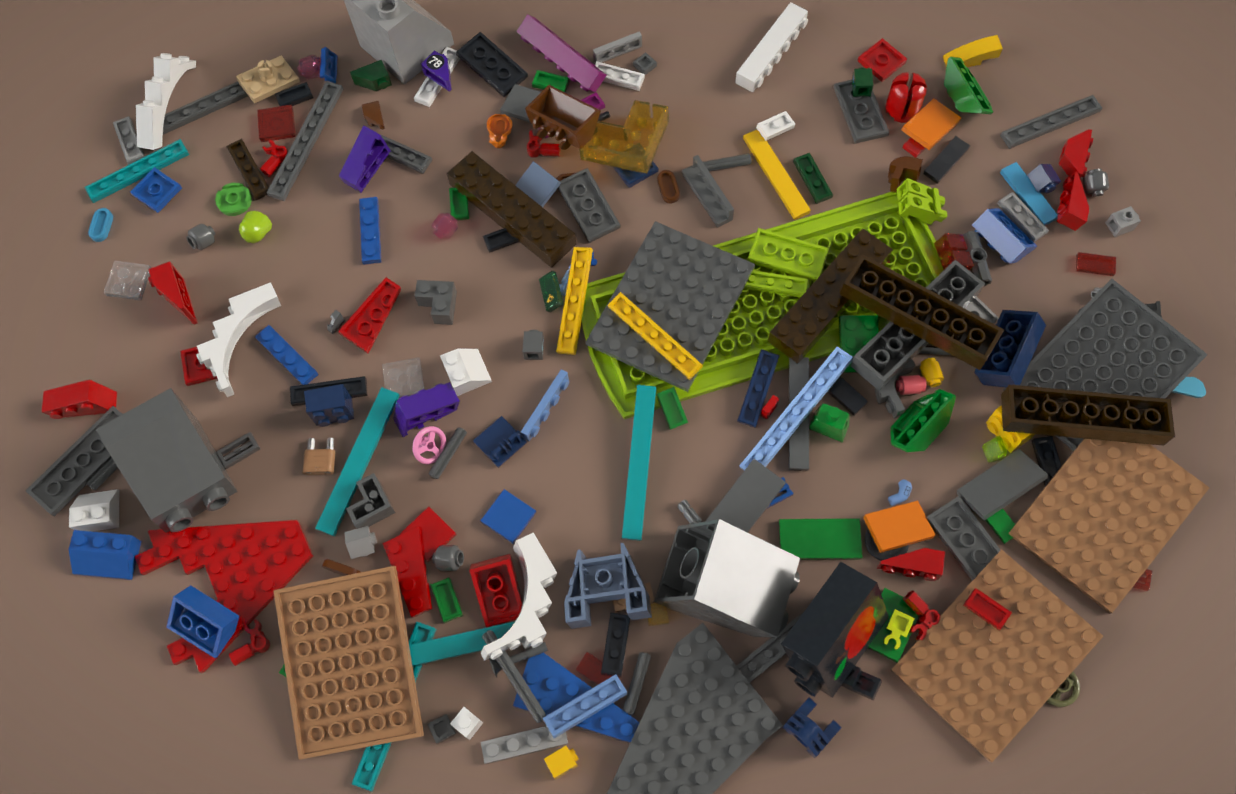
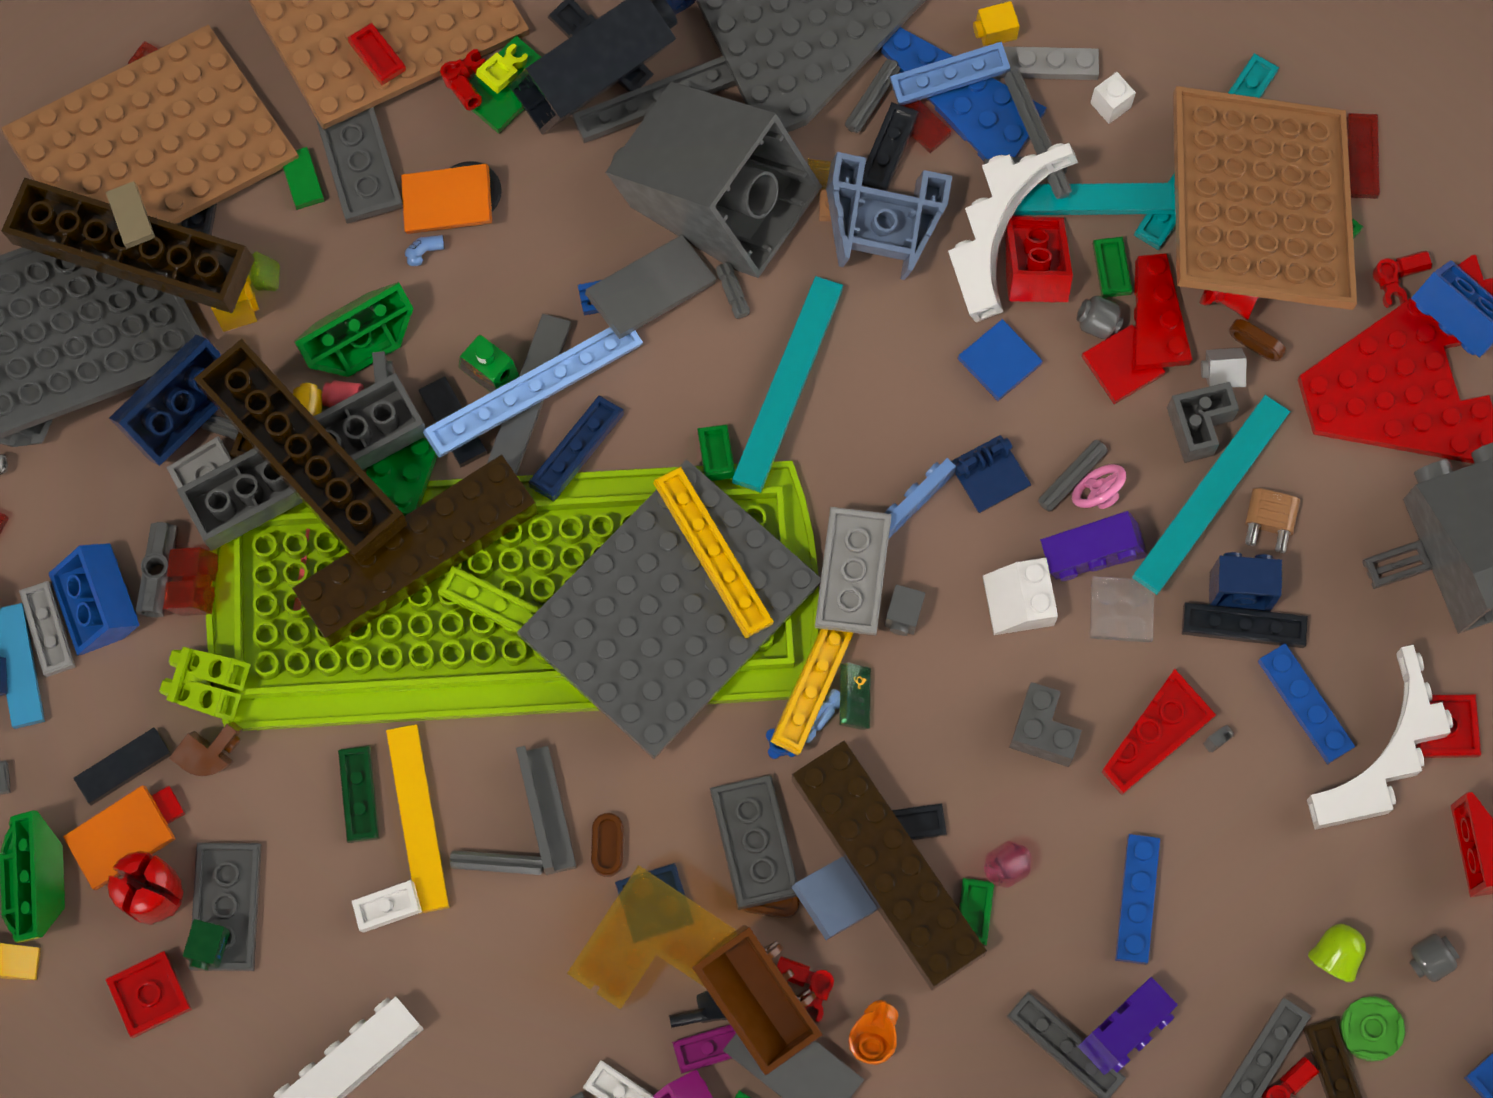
camera: 170 degrees left, 5 degrees up
dark grey tile [427,714,456,744] -> none
lime tile [747,228,829,281] -> none
red tile [761,395,779,419] -> none
green tile [779,518,863,560] -> none
red slope [877,548,945,581] -> none
dark grey piece [957,449,1048,521] -> none
none -> dark tan tile [106,181,156,249]
none -> light grey tile [815,507,892,636]
none -> clear red tile [1346,113,1380,199]

